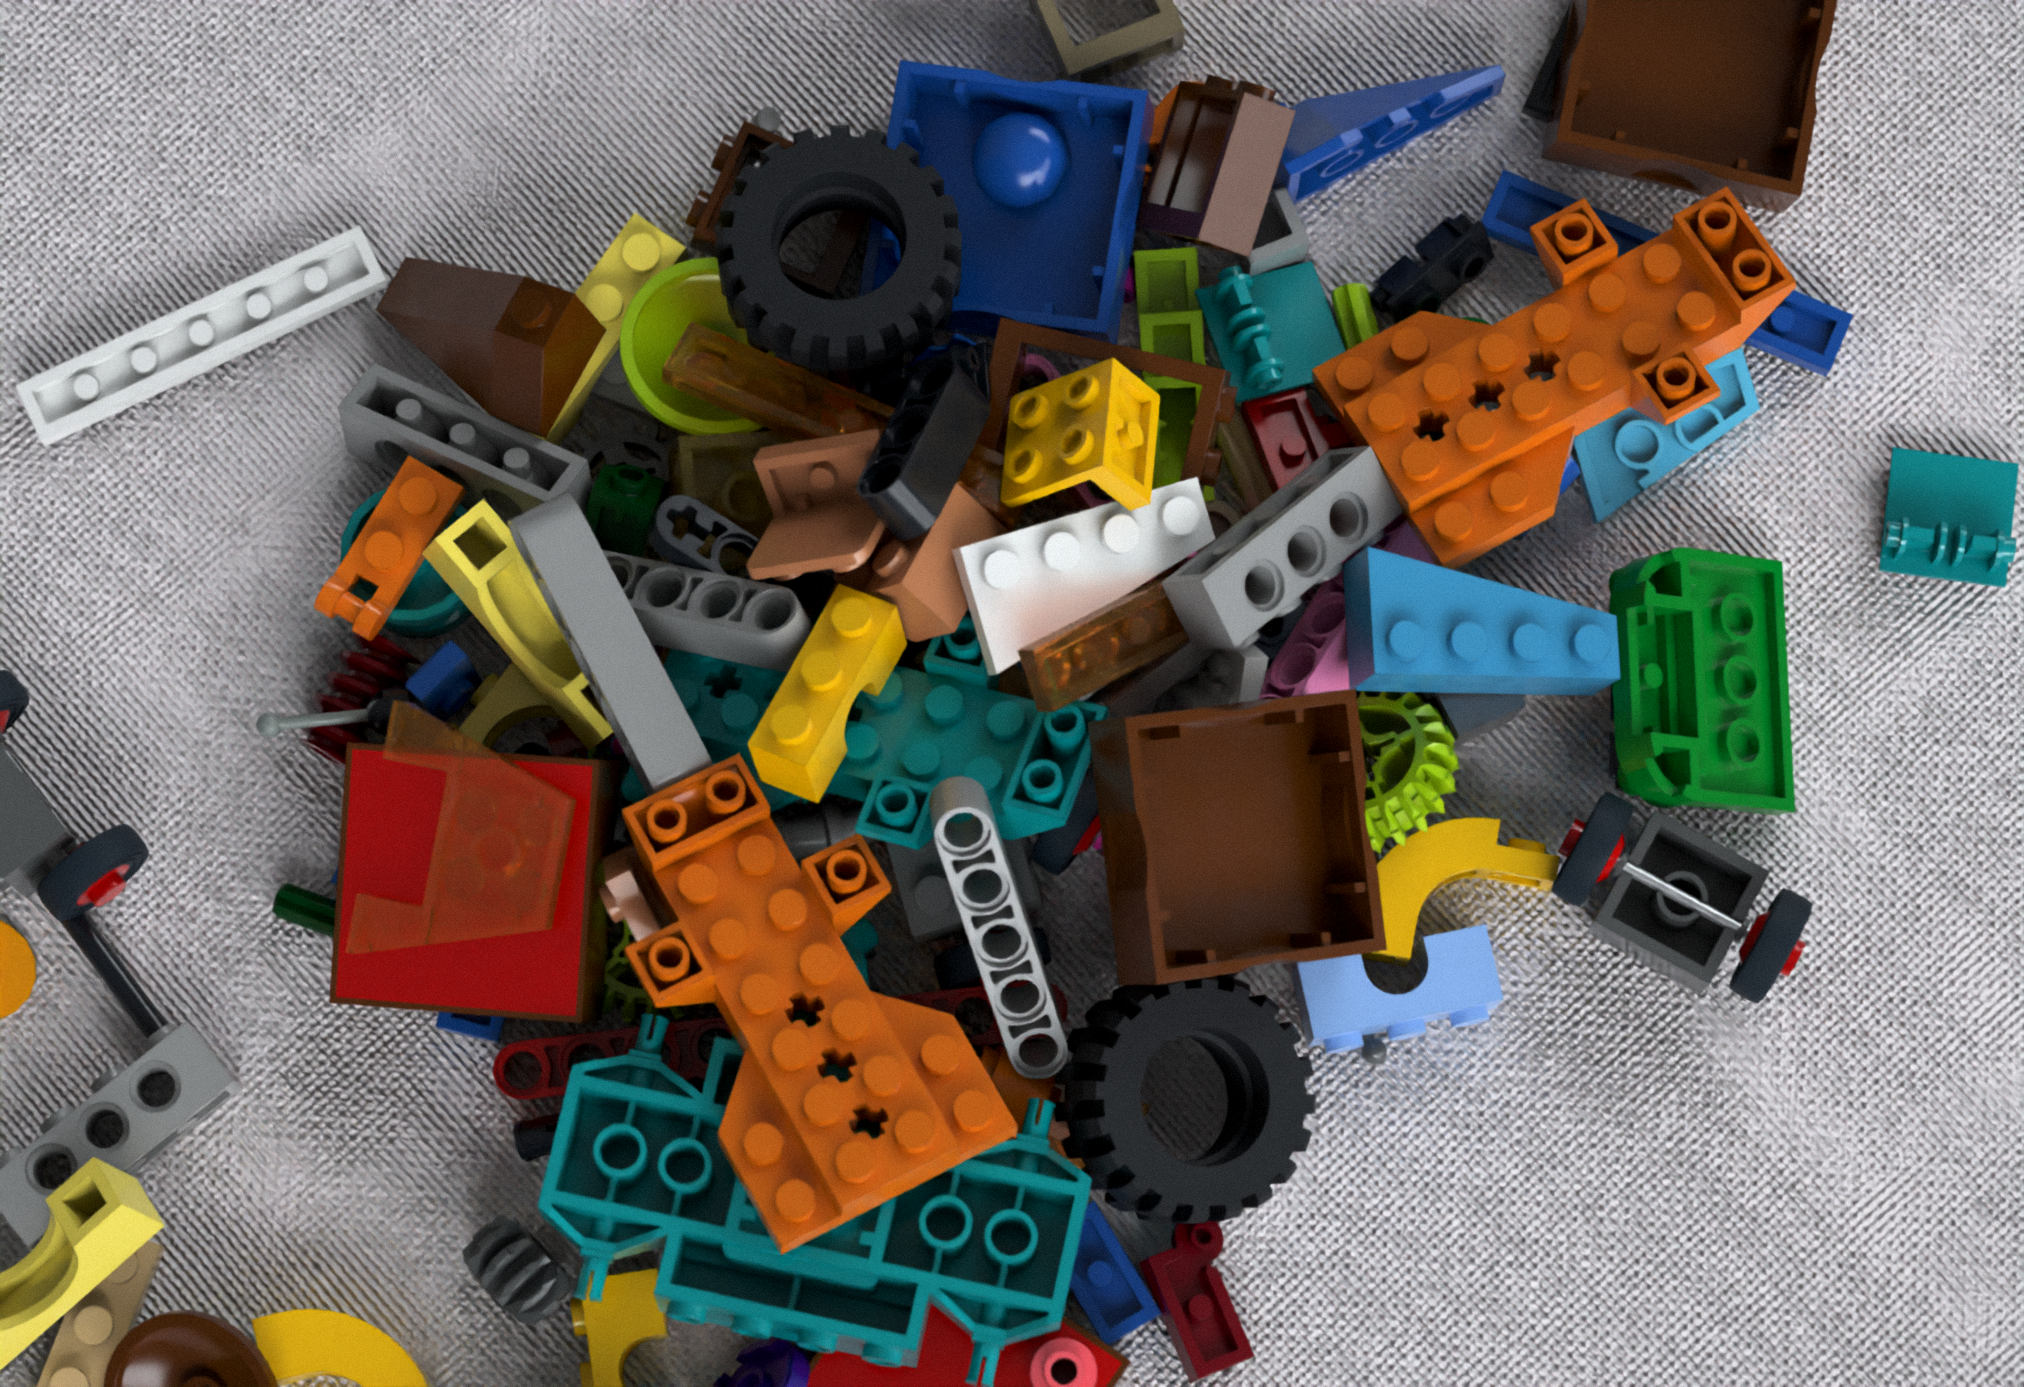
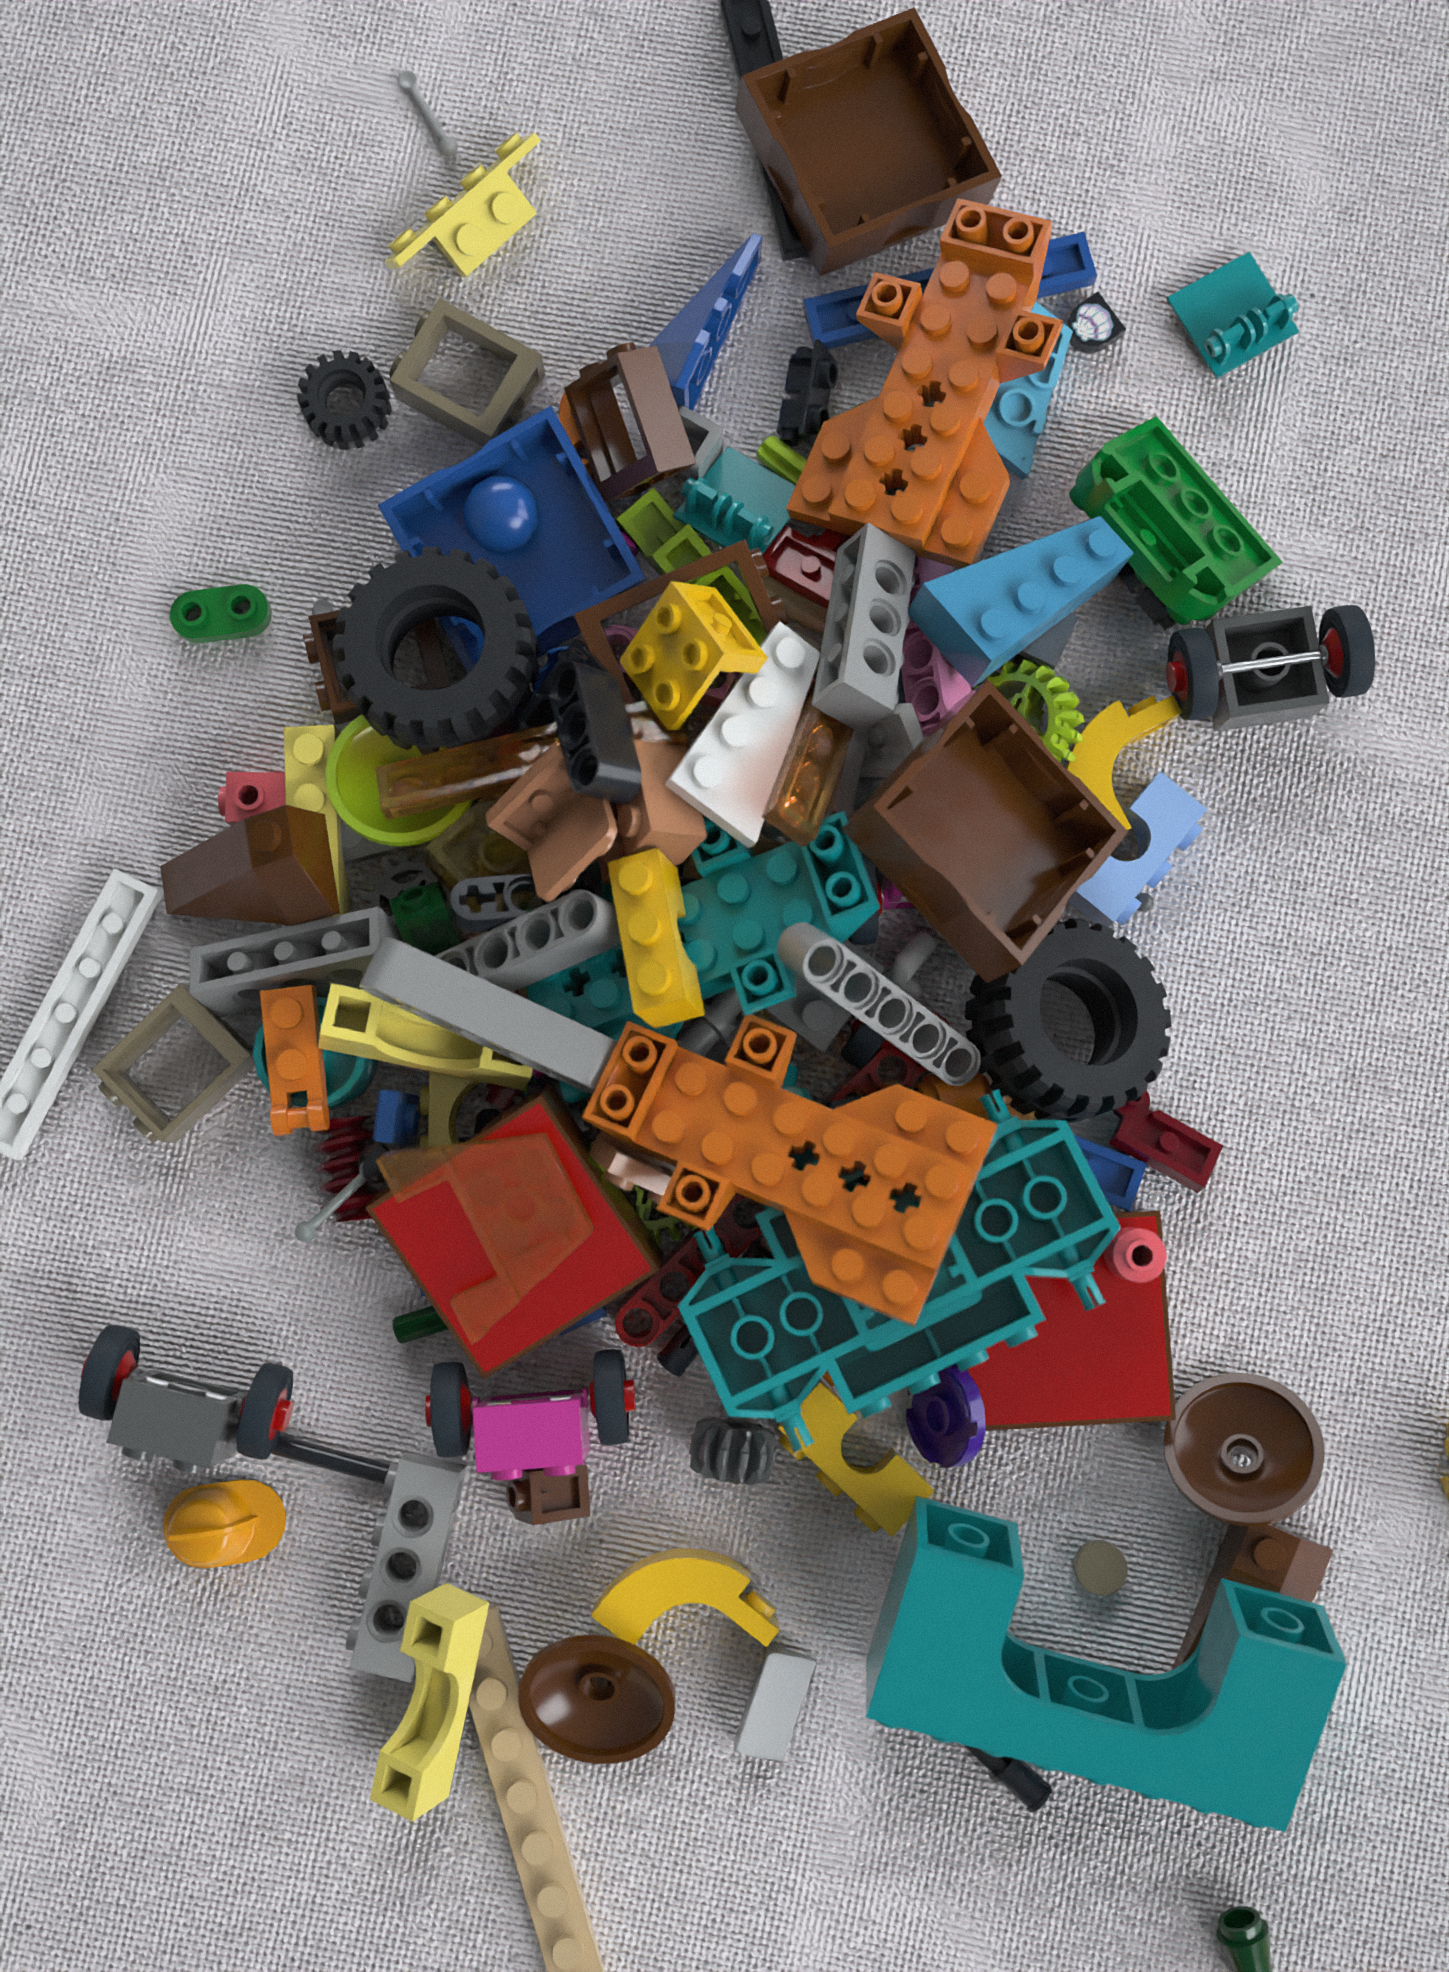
camera: 40 degrees left, 5 degrees up
none -> dark tan window [91,983,255,1143]
none -> green plate [170,584,272,644]
none -> coral brick [218,772,286,826]
none -> brick [425,1349,636,1480]
none -> reddish brown bracket [507,1463,590,1525]
none -> white arm [889,931,937,1000]
none -> tile [1066,291,1126,353]

